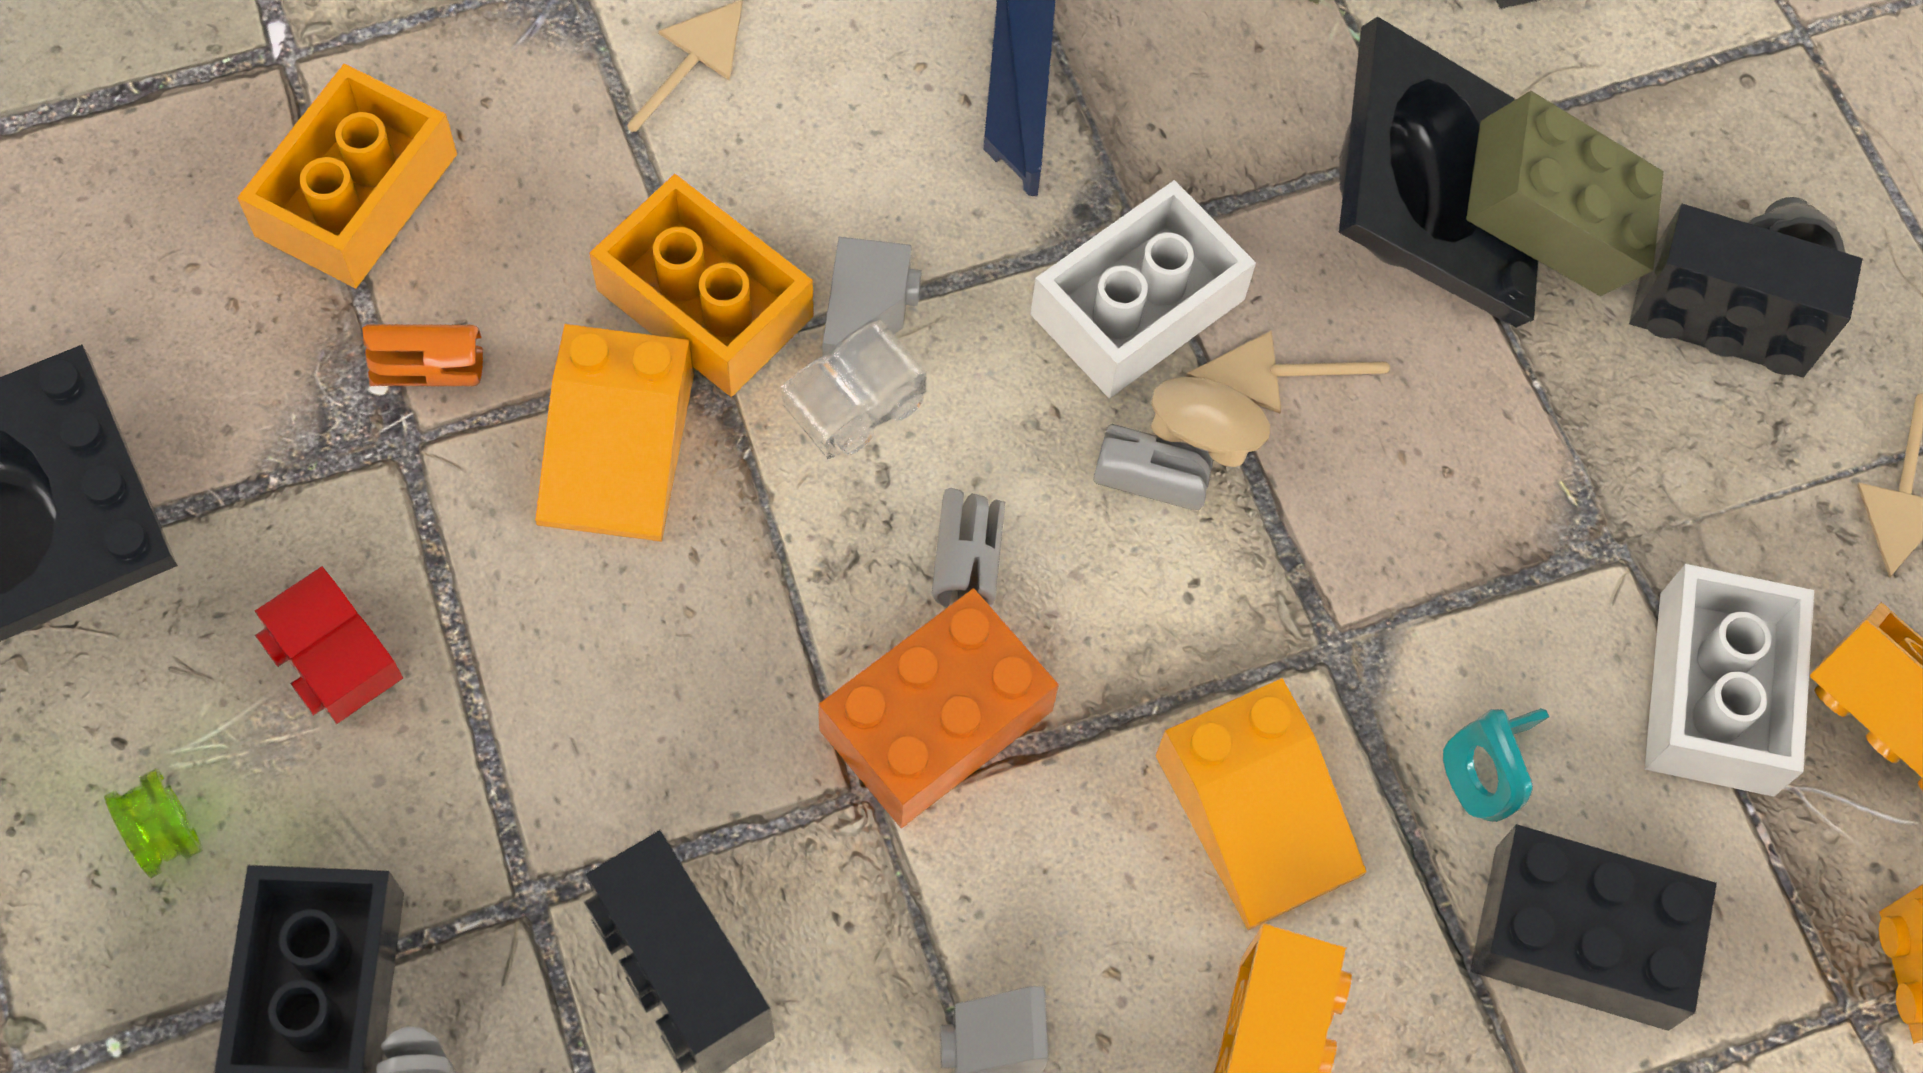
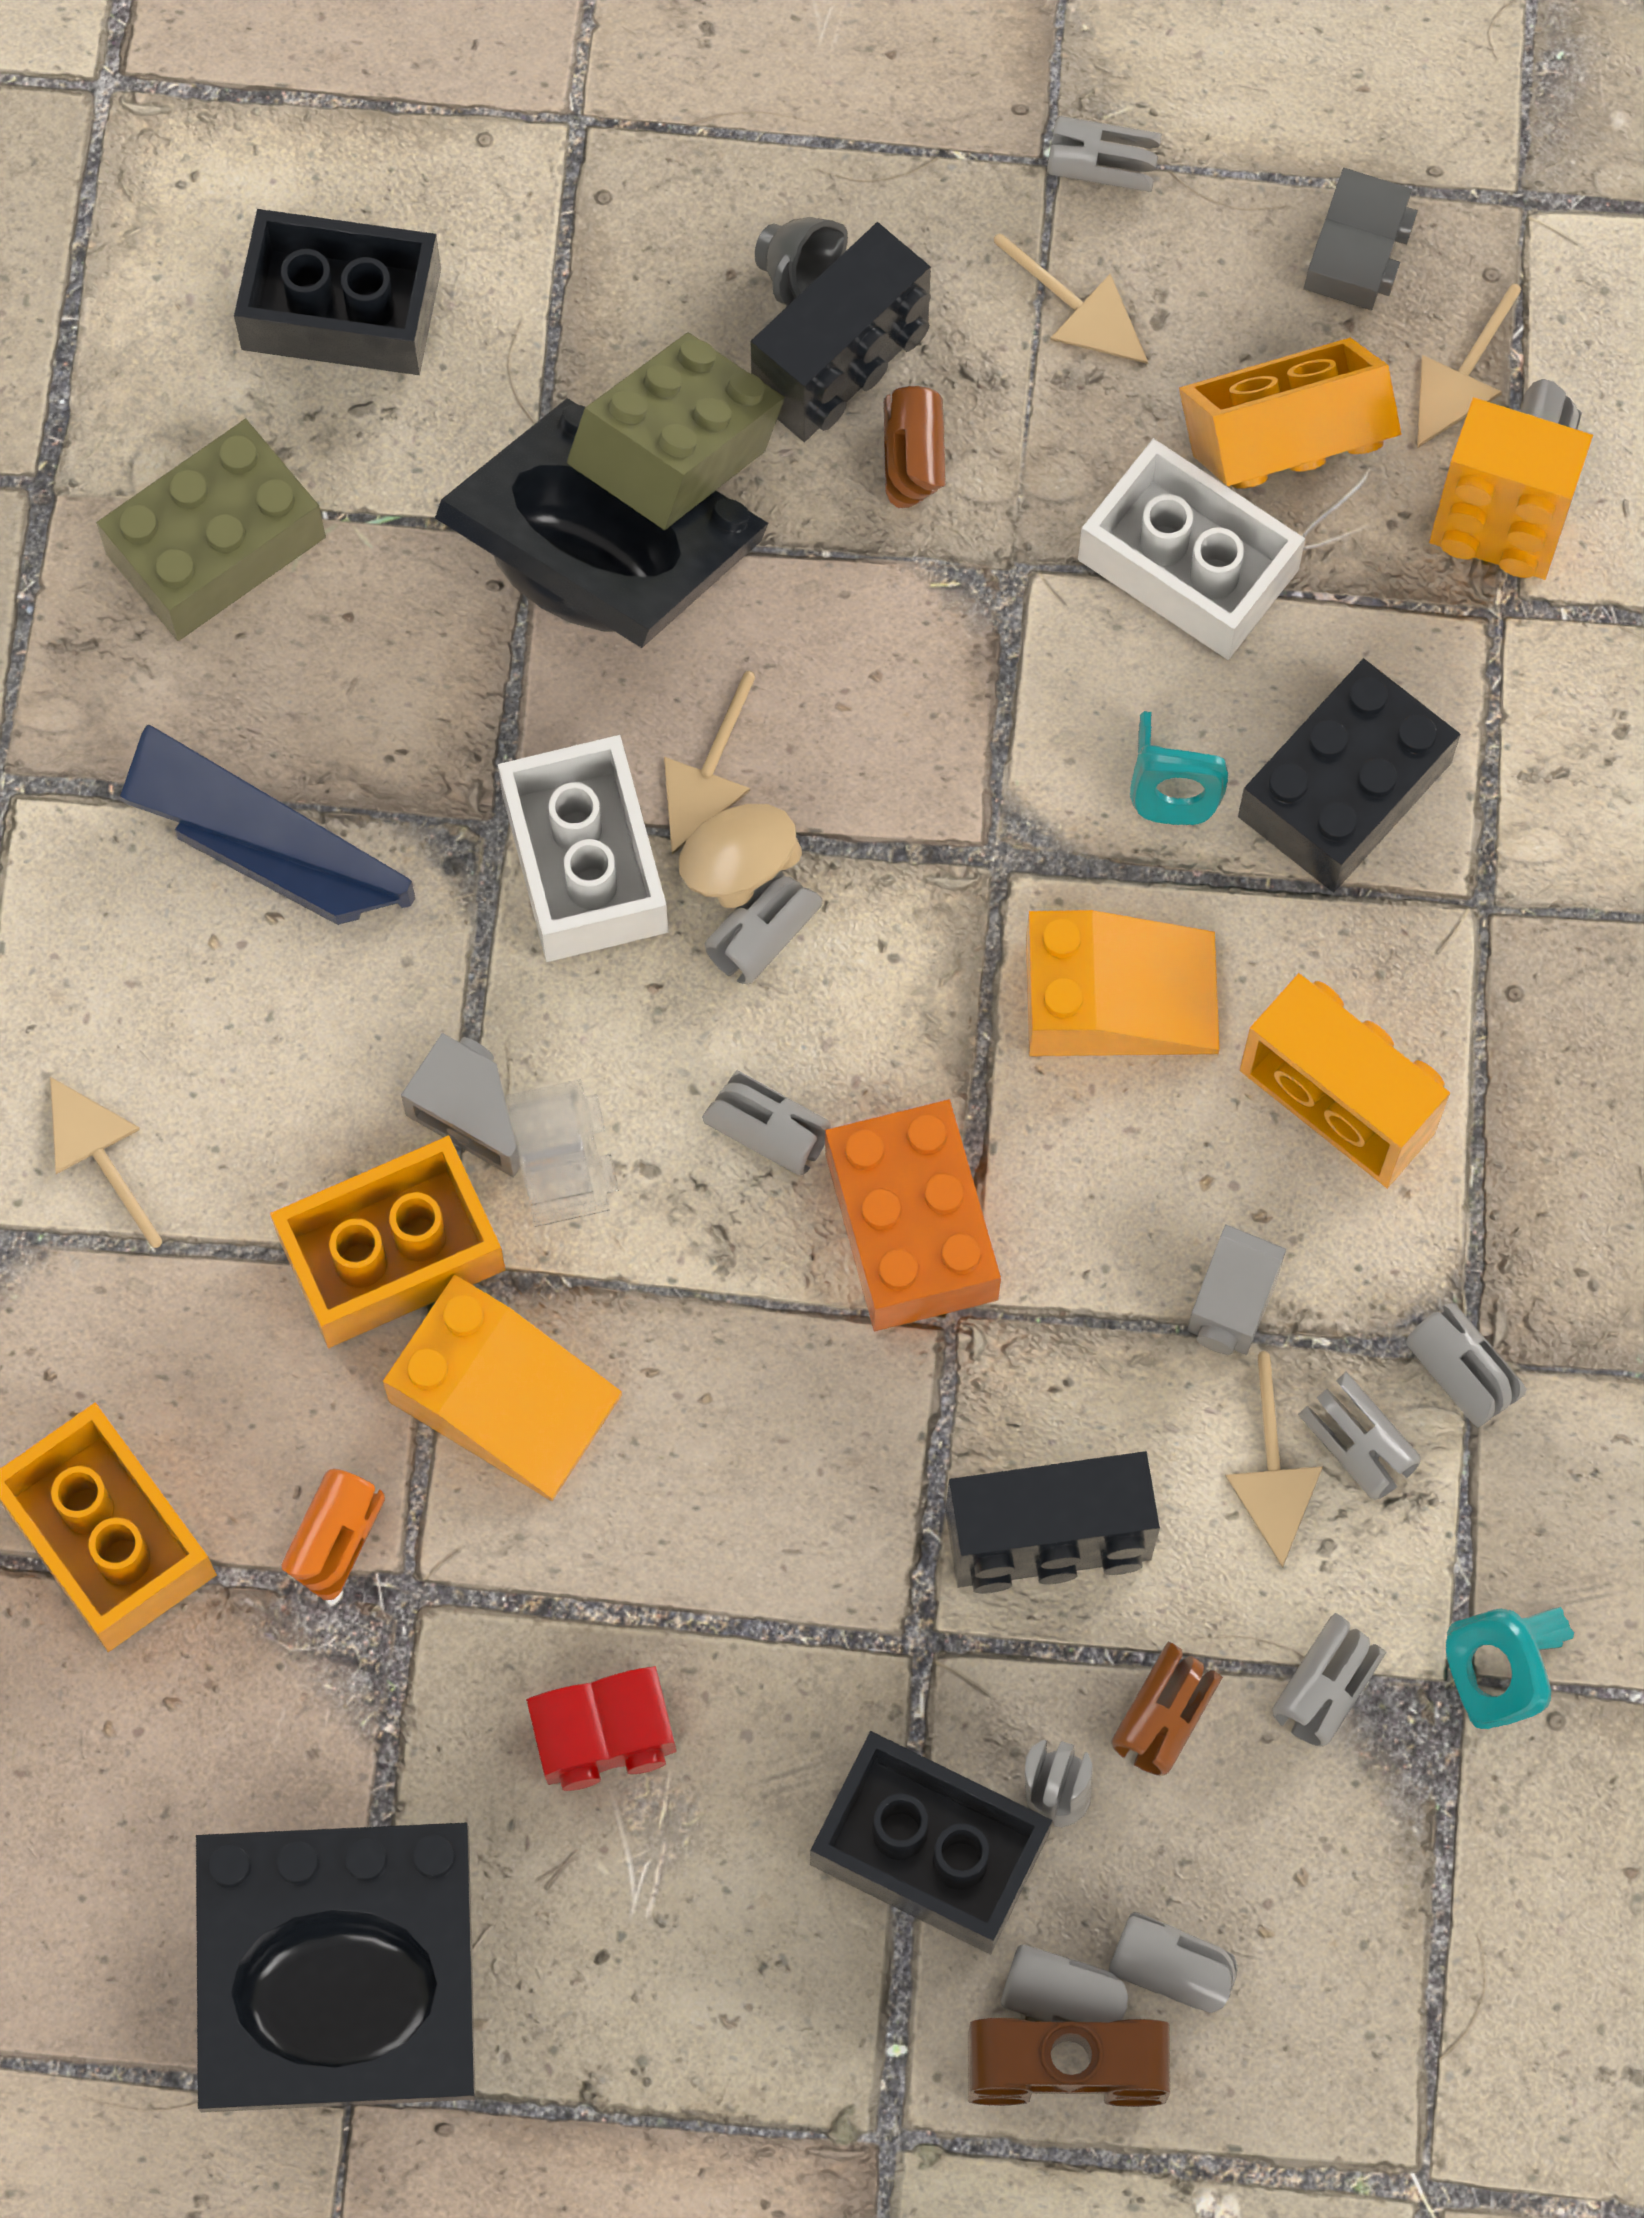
camera: 60 degrees left, 5 degrees up
clear neon green wheel [104,768,203,879] -> none
none -> dark orange arm [883,386,946,508]

